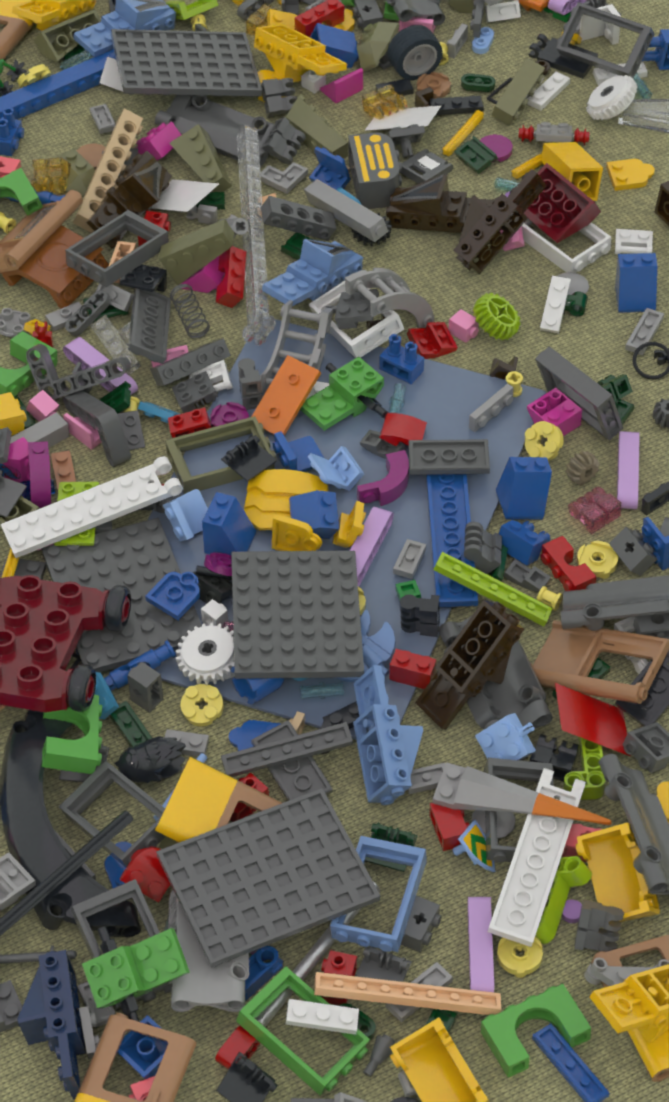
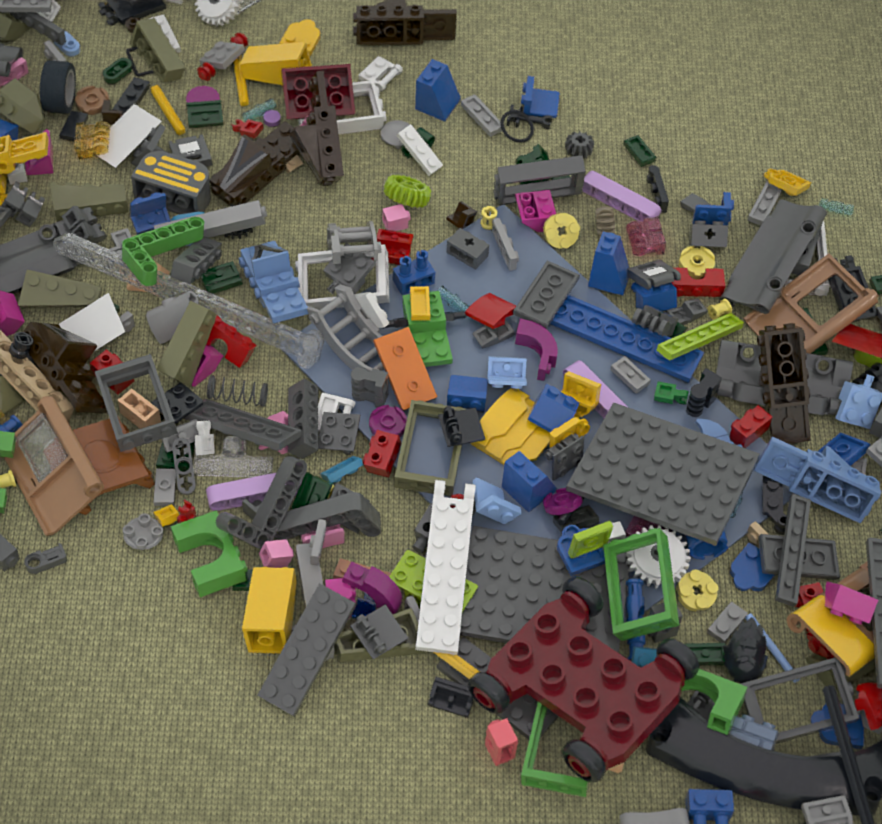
camera: 65 degrees left, 5 degrees up
none -> black wheel [9,332,33,359]
none -> bright green beam [122,217,204,286]
none -> white plate [195,421,215,455]
none -> red plate [231,119,264,139]
none -> light grey plate [309,519,327,565]
none -> white tile [354,292,389,328]
none -> yellow tile [410,286,430,321]
none -> dark grey brick [446,228,489,270]
none -> dark grey hinge [545,434,584,481]
none -> lime tile [568,521,614,559]
none -> bright green door [603,528,679,641]
none -> dark grey container [627,259,681,290]
none -> sand blue brick [730,714,779,751]
none -> blue tile [818,432,871,466]
none -> dark pink slope [825,582,878,625]

